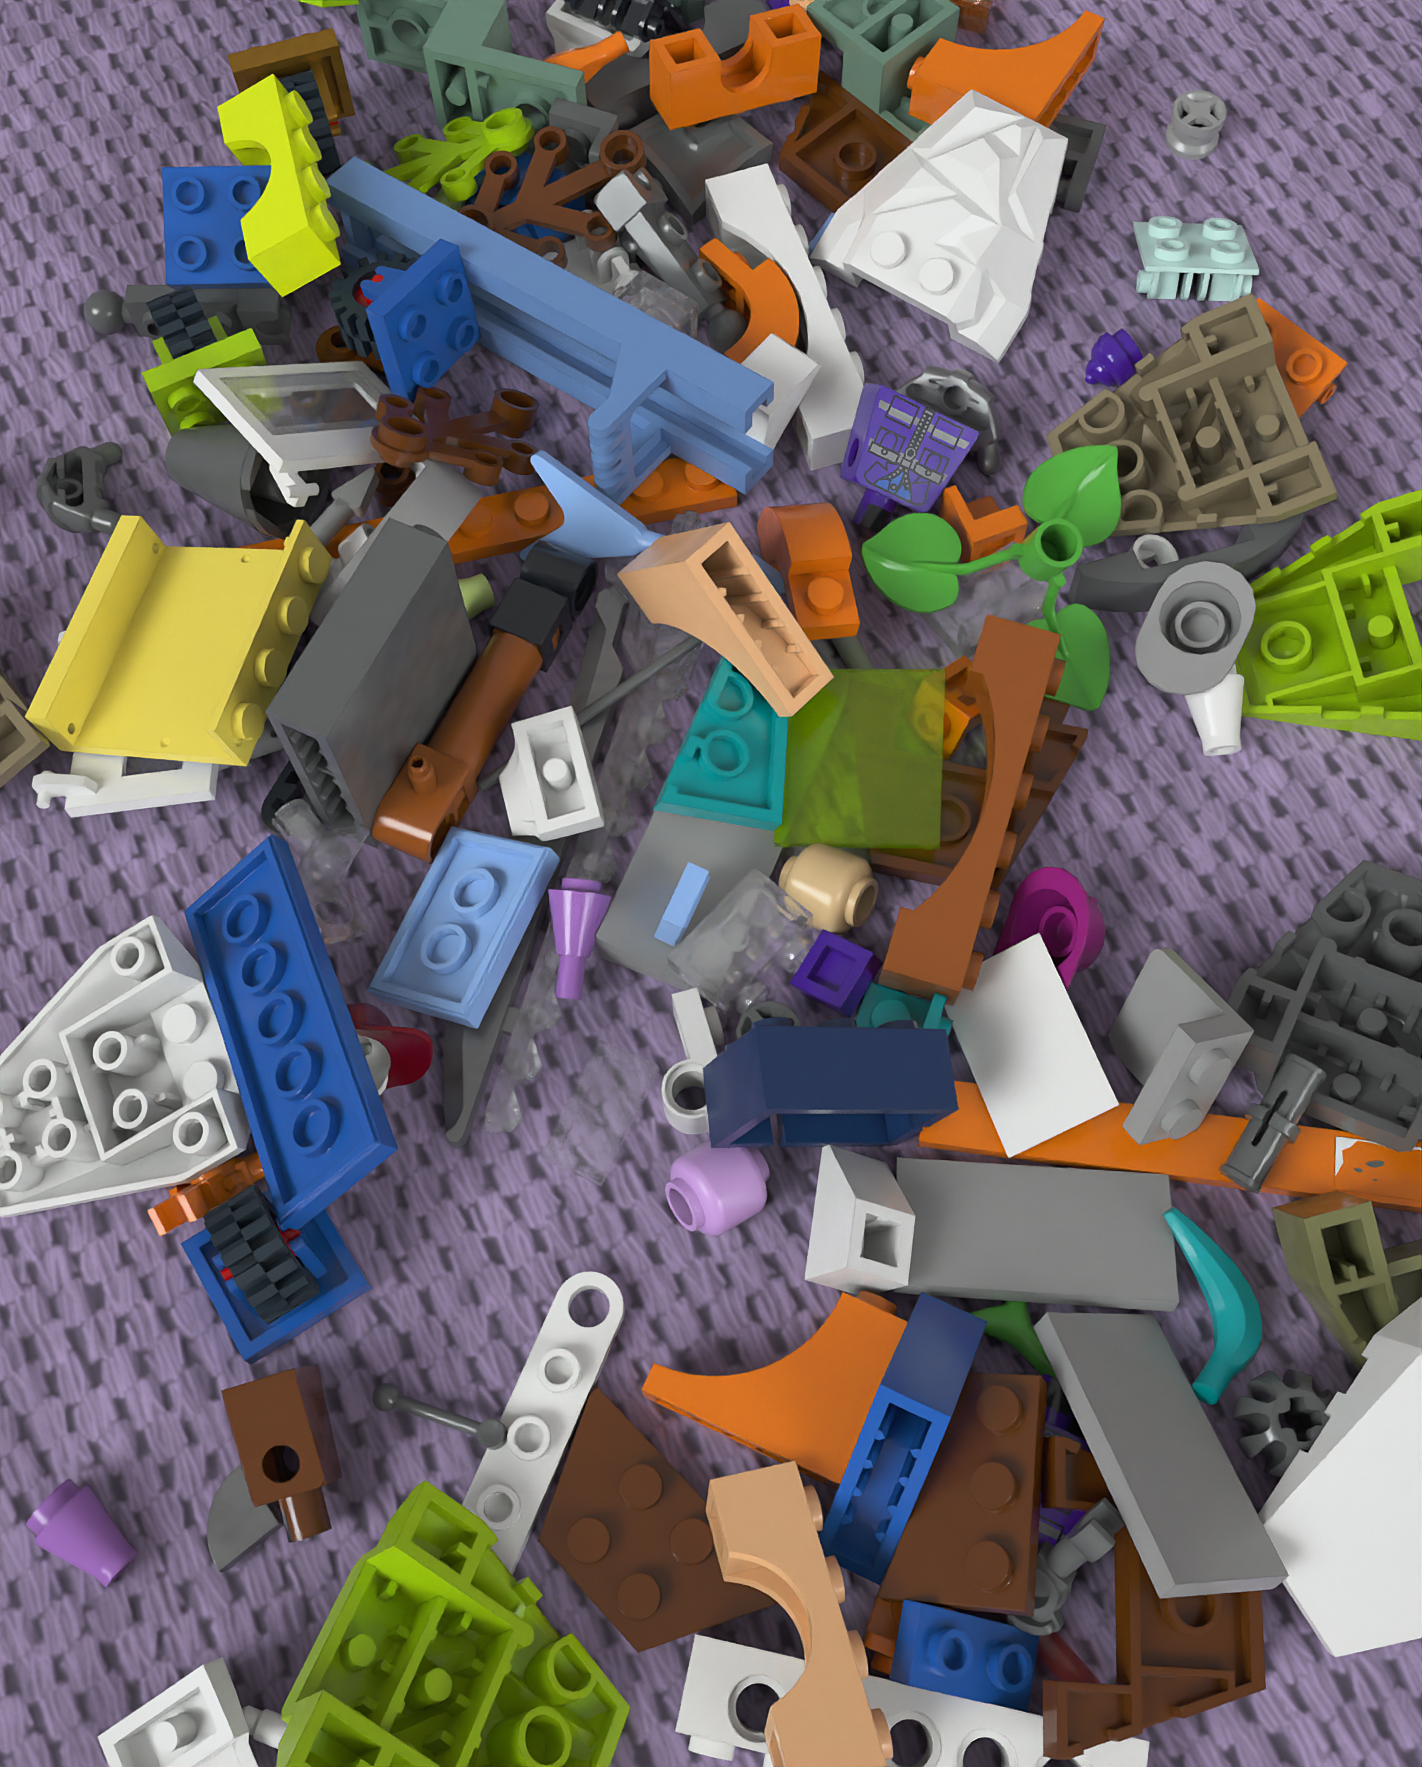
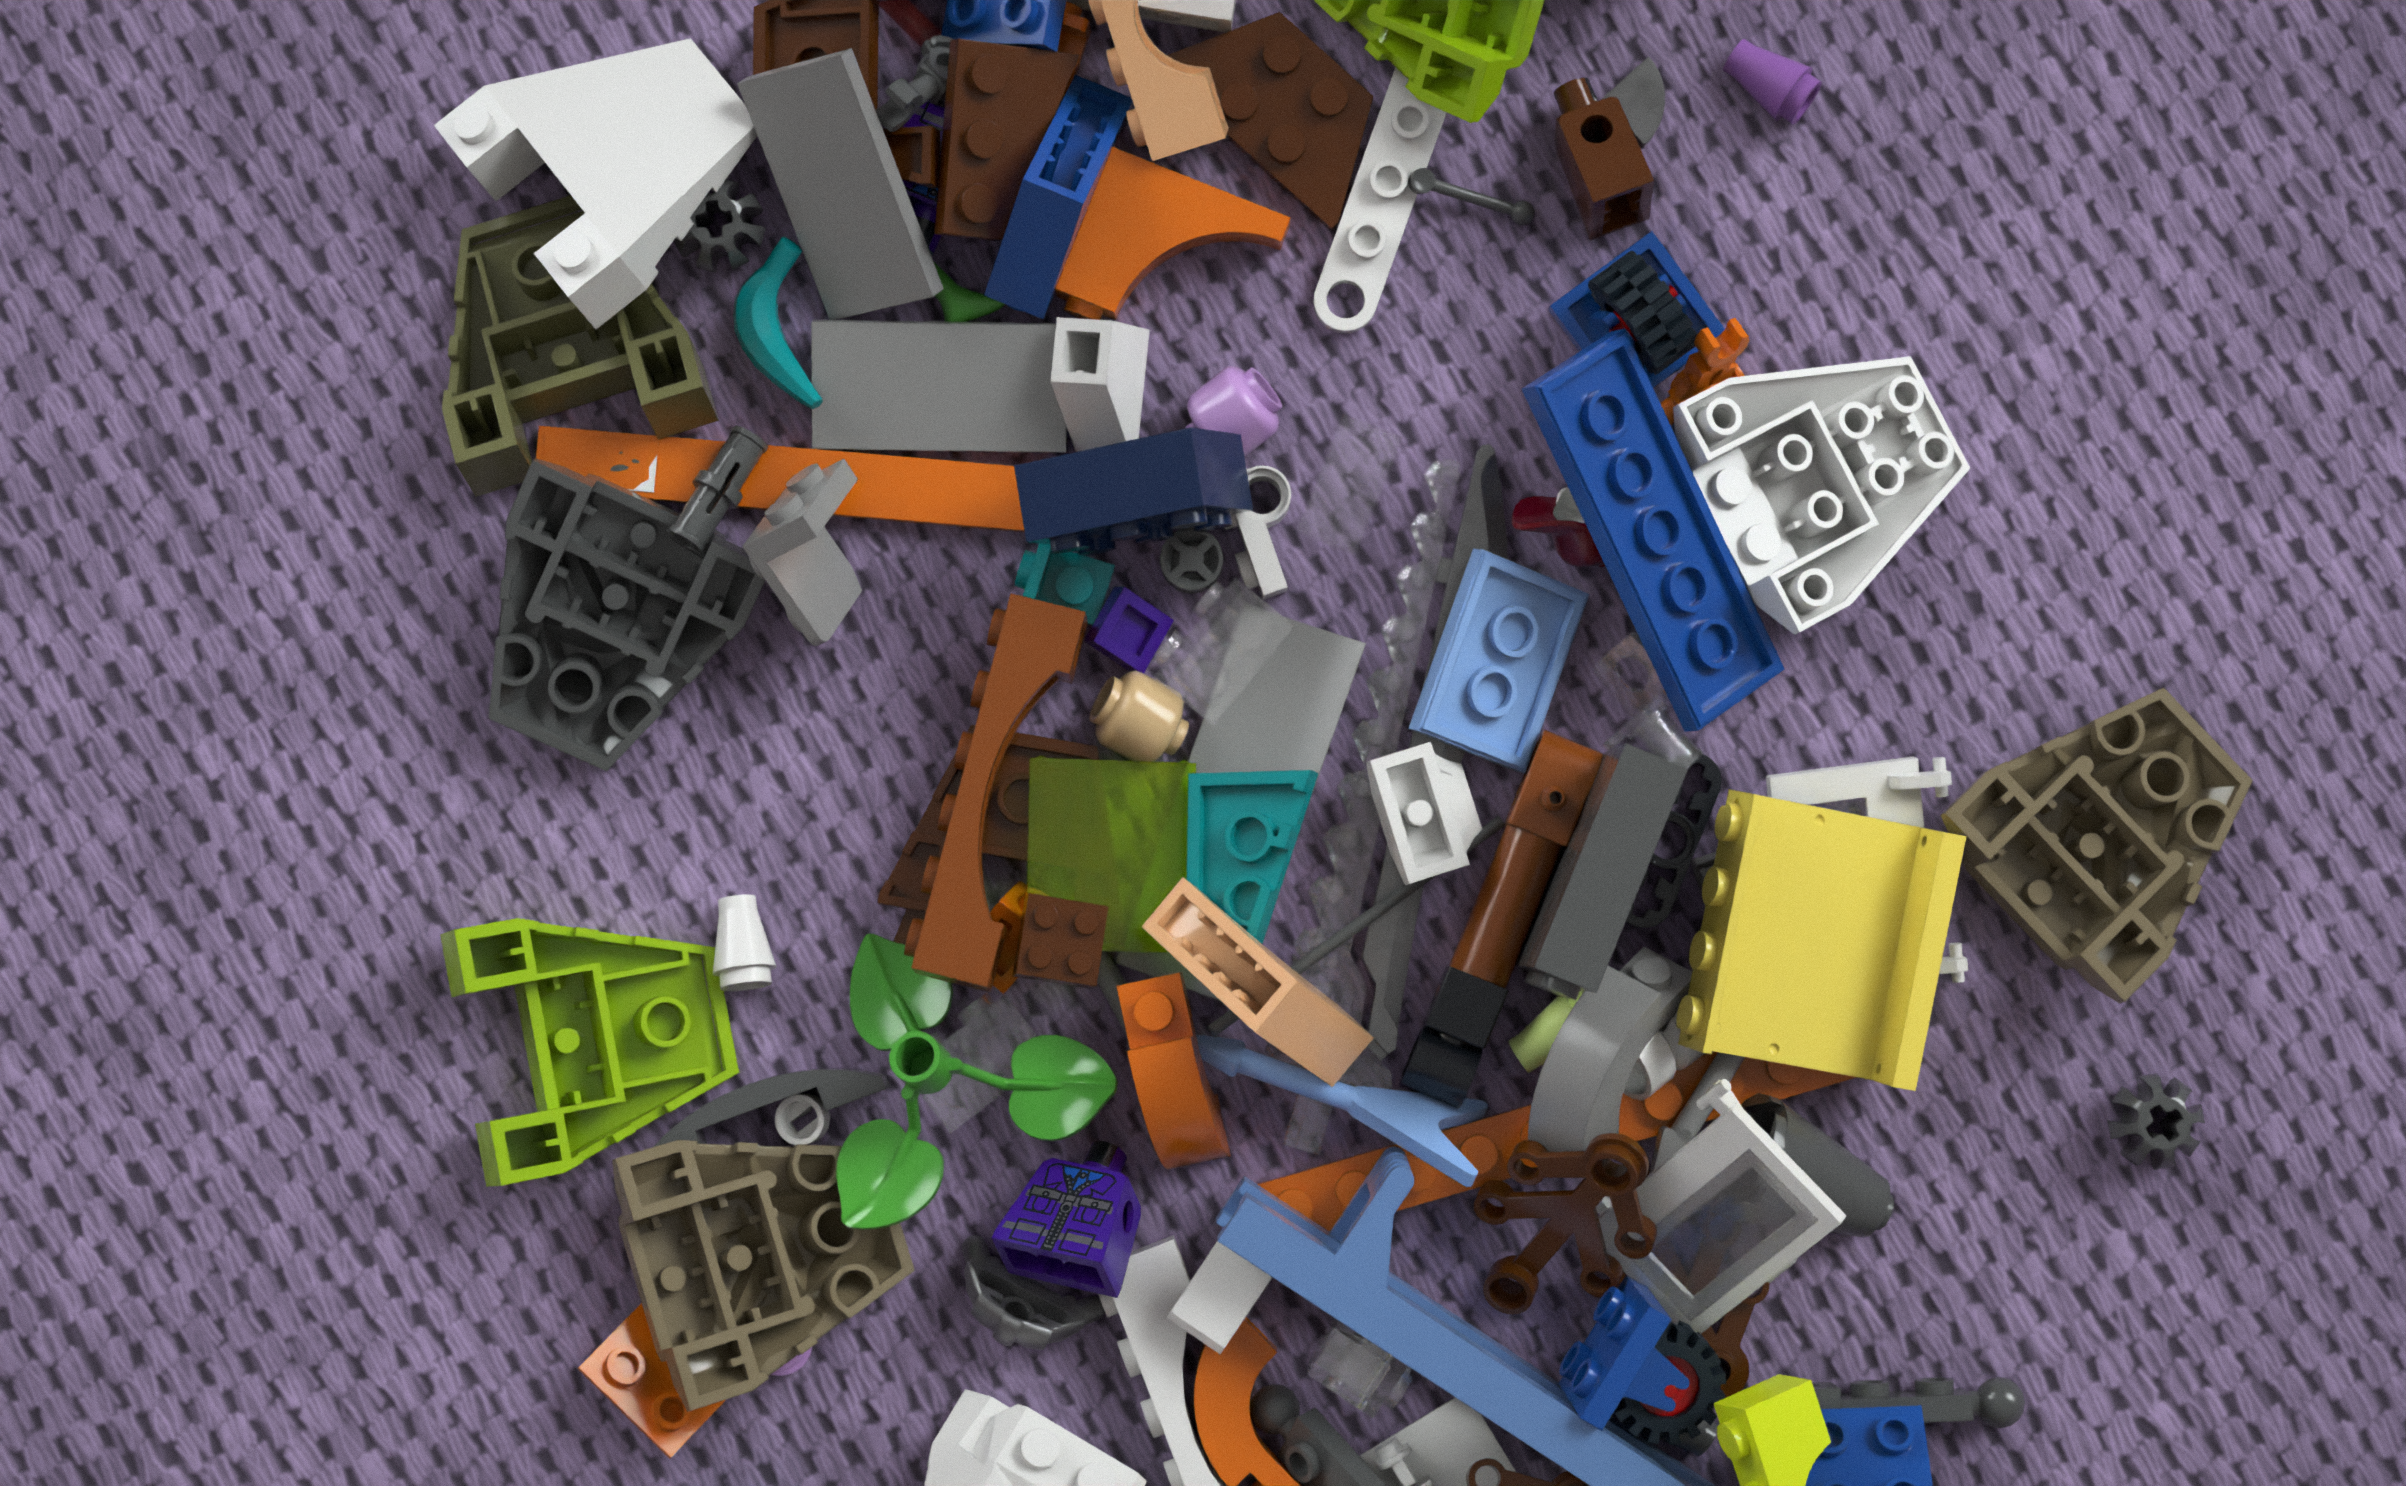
camera: 175 degrees right, 20 degrees up
dark grey piece [36,442,122,536] -> none
lime plate [141,285,273,438] -> none
medium lavender cone [548,878,612,1000] -> none
light blue tile [654,862,710,947] -> none
orange panel [938,485,1028,564] -> none
white sticker [944,933,1119,1158] -> none
magenta piece [992,867,1106,991] -> none
dark purple plate [1085,328,1144,387] -> none
light grey piece [1134,561,1256,696] -> none
none -> reddish brown piece [1012,893,1109,989]

